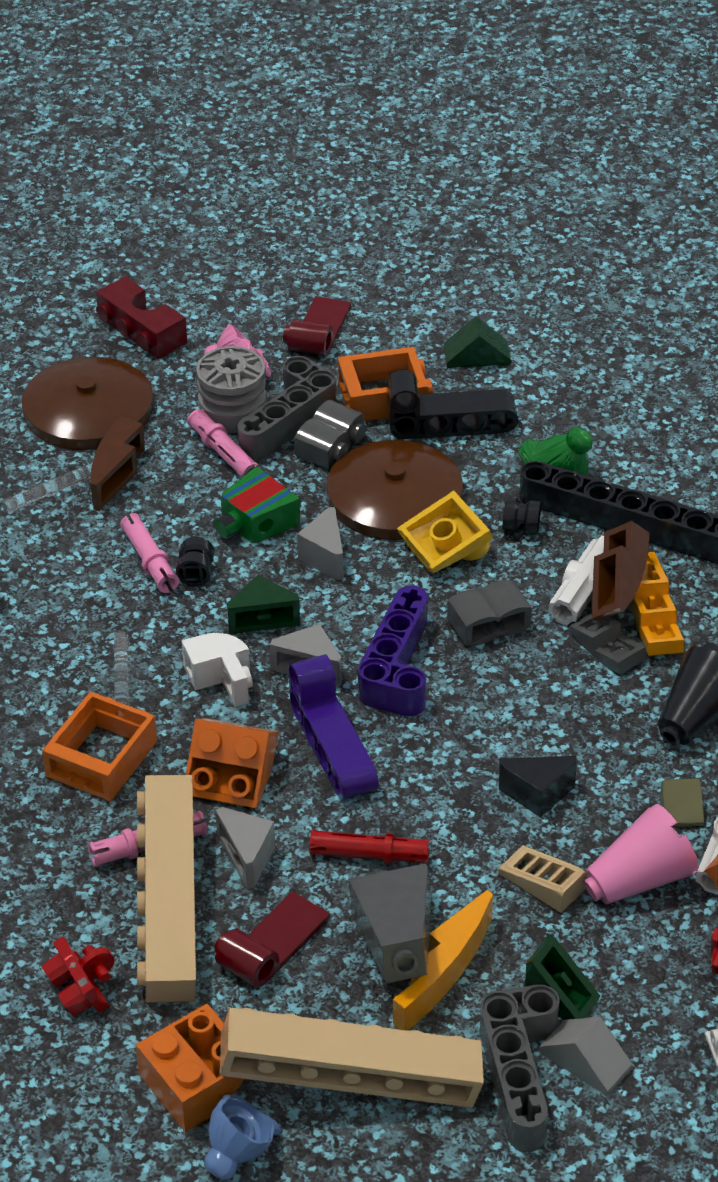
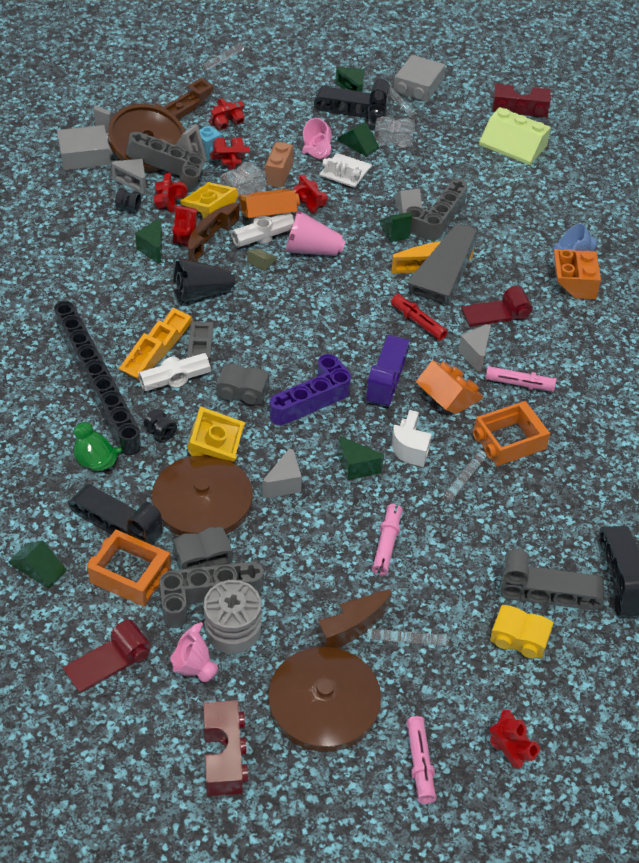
camera: 145 degrees left, 5 degrees up
red hips [41,936,115,1016] -> none
tan brick [137,775,196,1003] -> none
black wheel [176,537,215,586] -> none
bright pink pin [187,409,260,478] -> none
green torso [214,466,300,543] -> none
tan brick [219,1007,484,1108] -> none
light grey slope [270,624,342,687] -> none
black slope [498,756,577,817] -> none
tan slope [498,845,587,913] -> none
reddish brown slope [592,521,650,621] -> none

